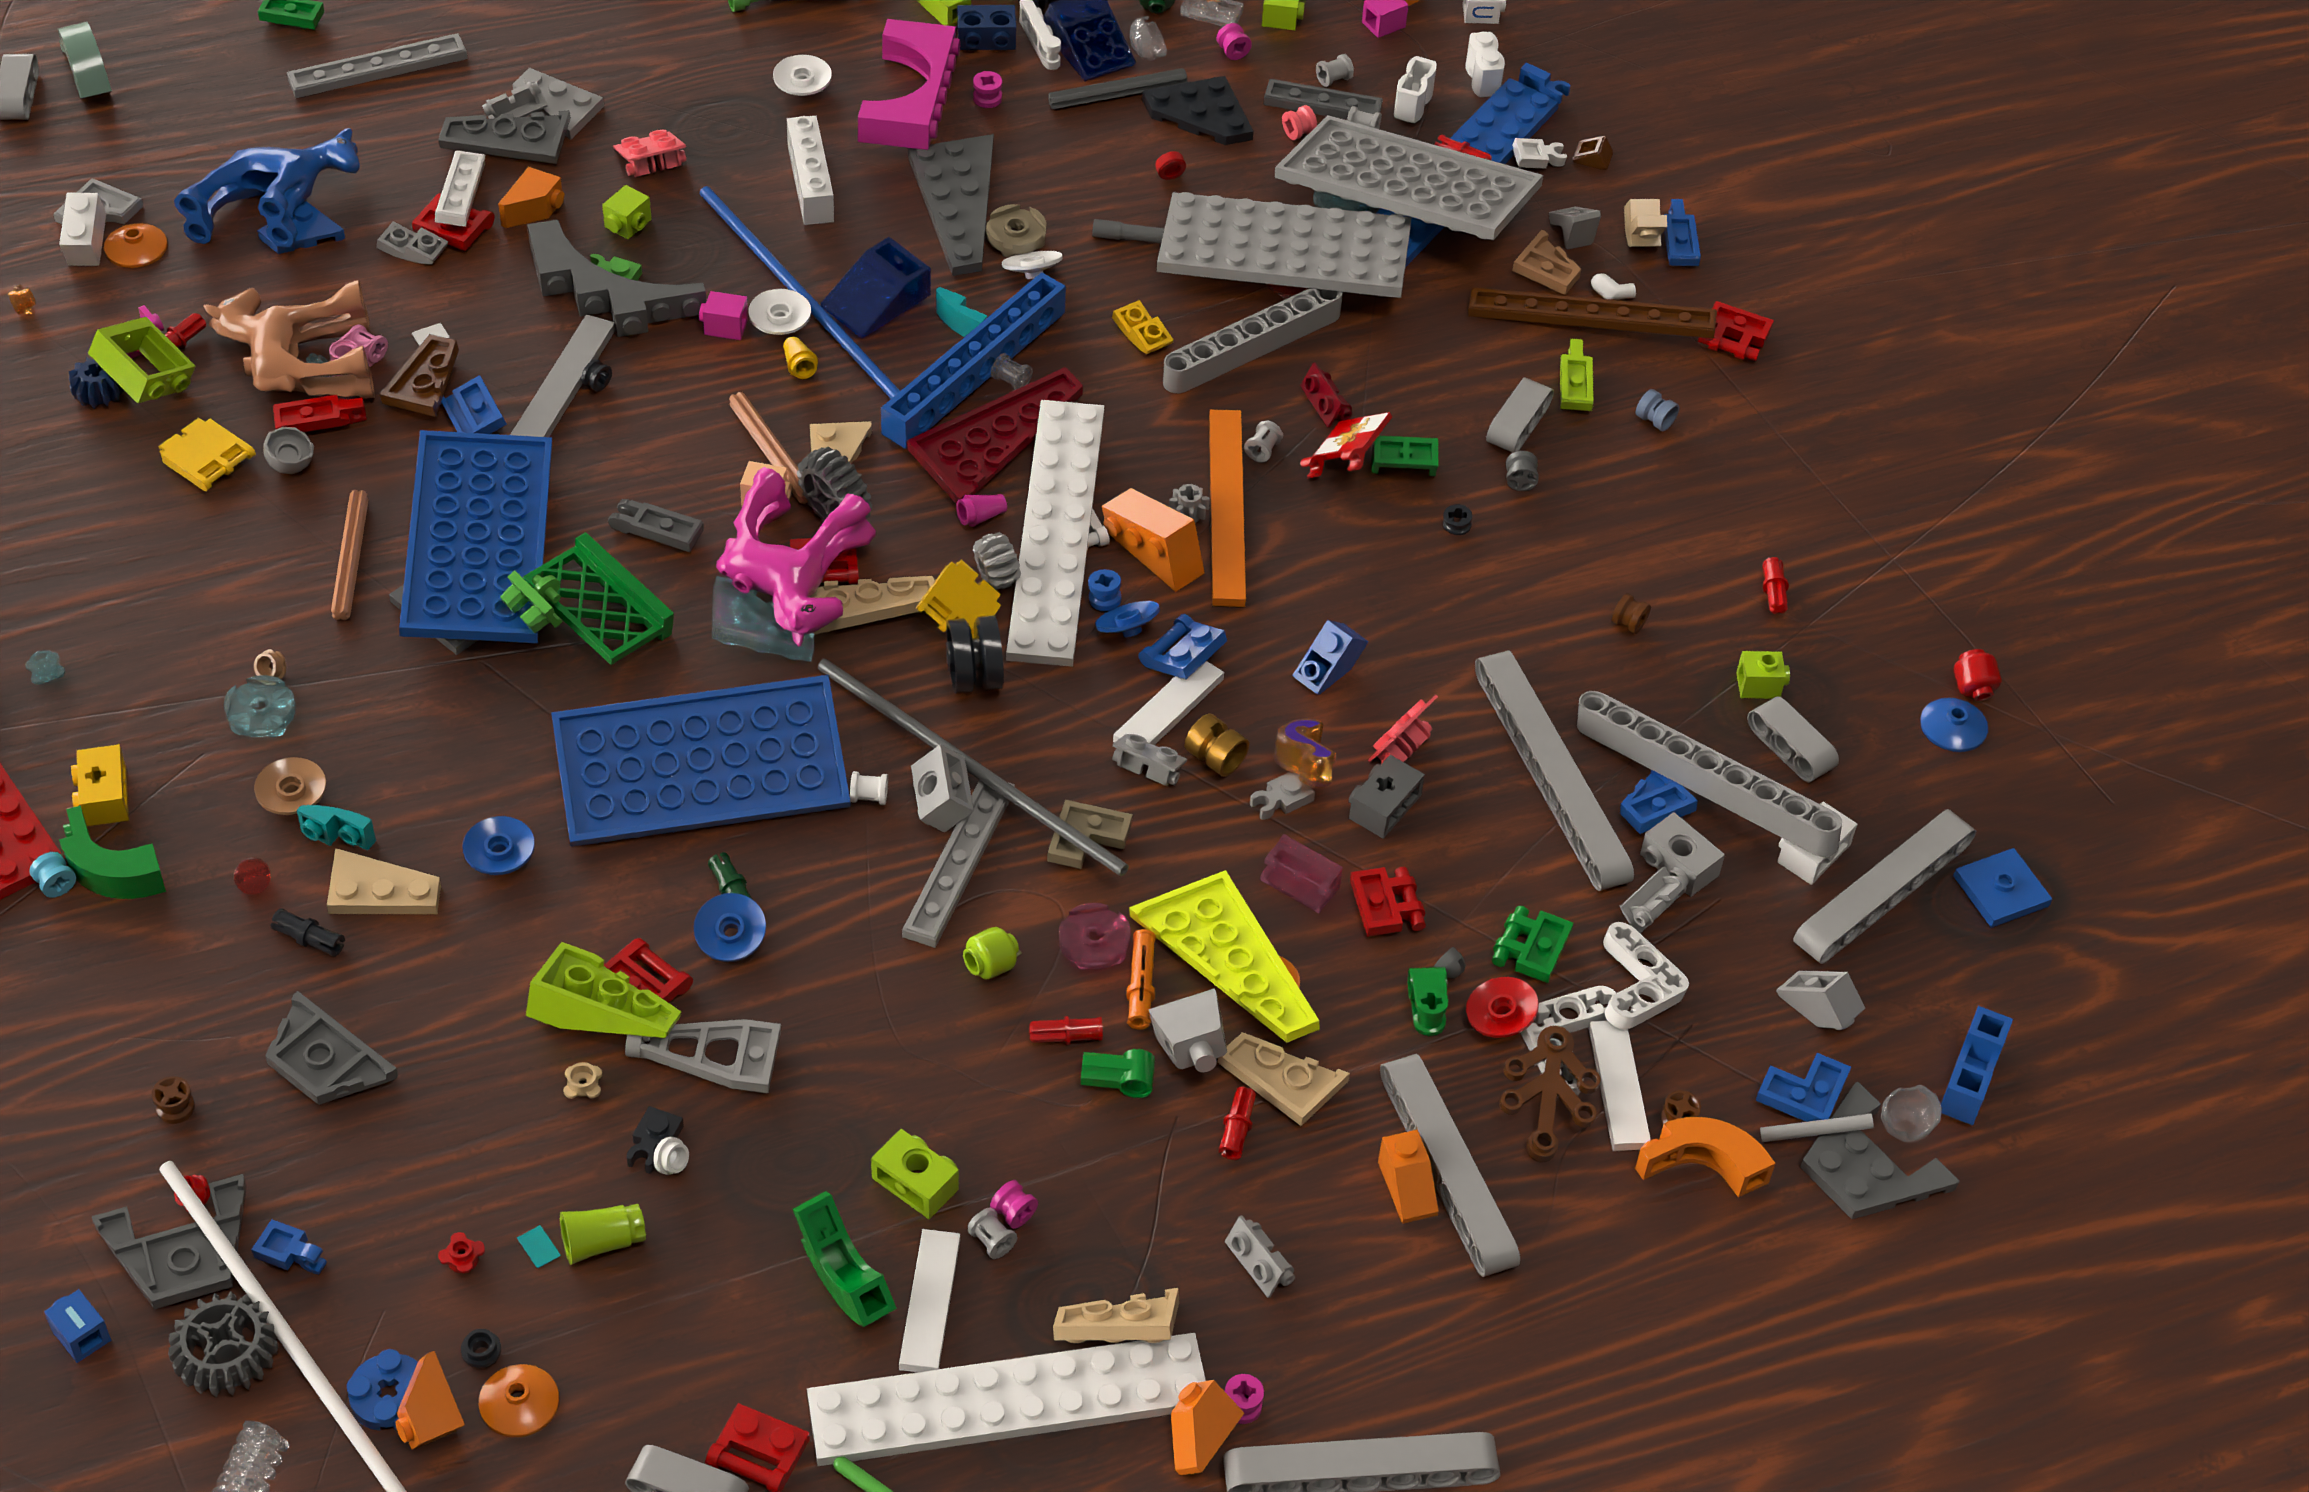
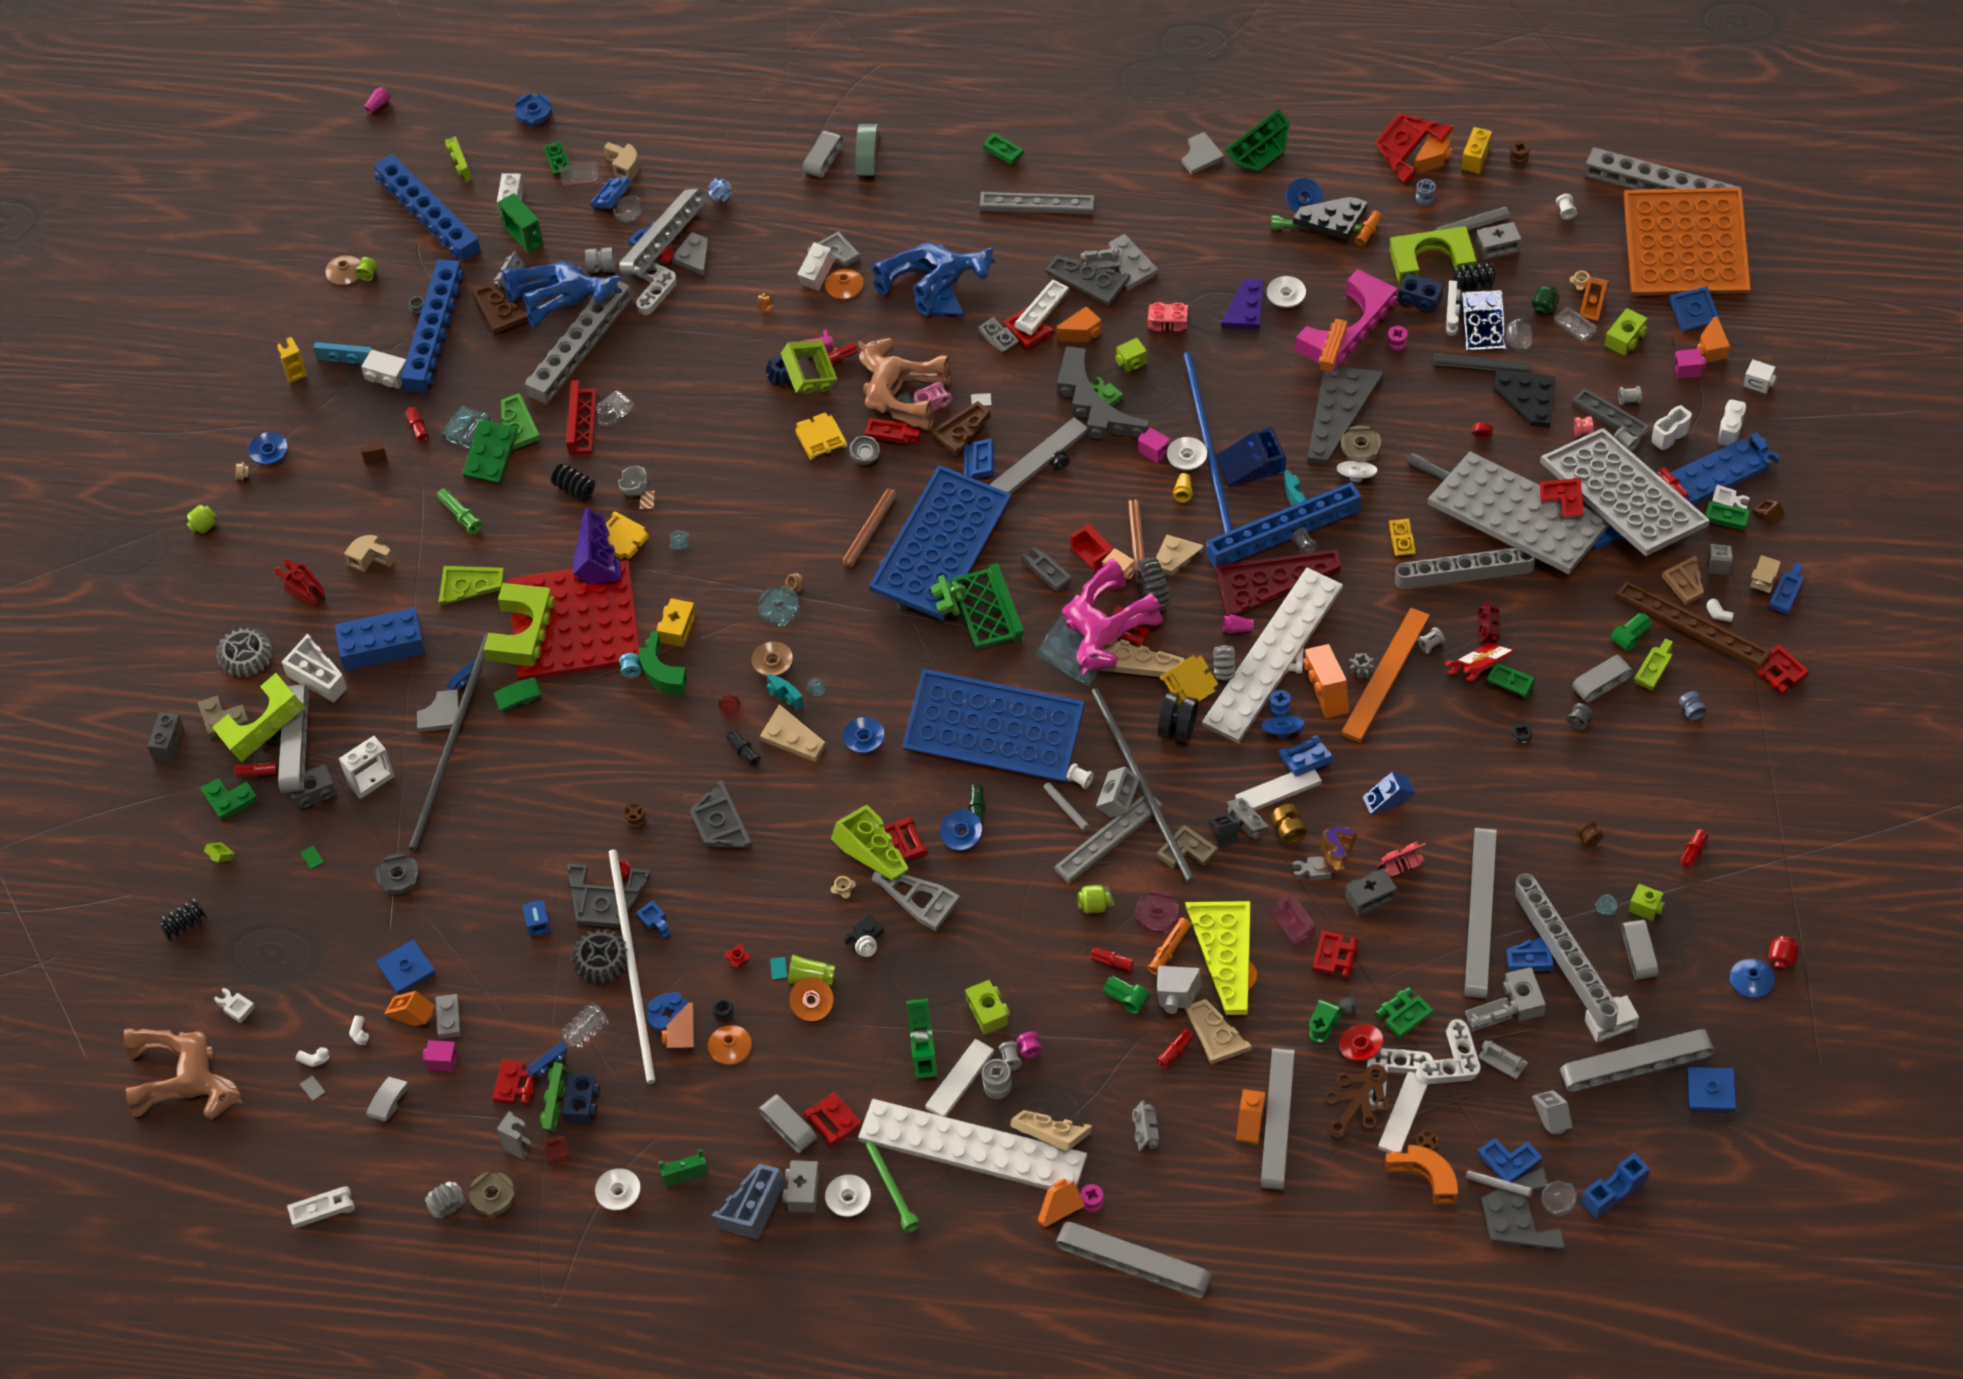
camera: 35 degrees right, 5 degrees up
white brick [787,116,834,225] -> none
dark pink wheel [1216,23,1252,60] -> none
none -> orange dish [789,977,833,1021]
none -> clear light blue plate [806,678,826,696]
none -> light grey wheel [982,1059,1012,1099]
none -> light grey bar [1043,782,1089,831]
none -> red panel [1070,524,1114,573]
none -> black slope [1208,814,1240,847]
none -> dark purple wing [1221,279,1263,329]
none -> orange piece [1318,319,1347,372]
none -> light grey hinge [1478,1041,1528,1080]
none -> red plate [1540,478,1584,519]
none -> clear light blue plate [1596,895,1617,915]
none -> green piece [1610,613,1653,652]
none -> green plate [1706,501,1750,531]

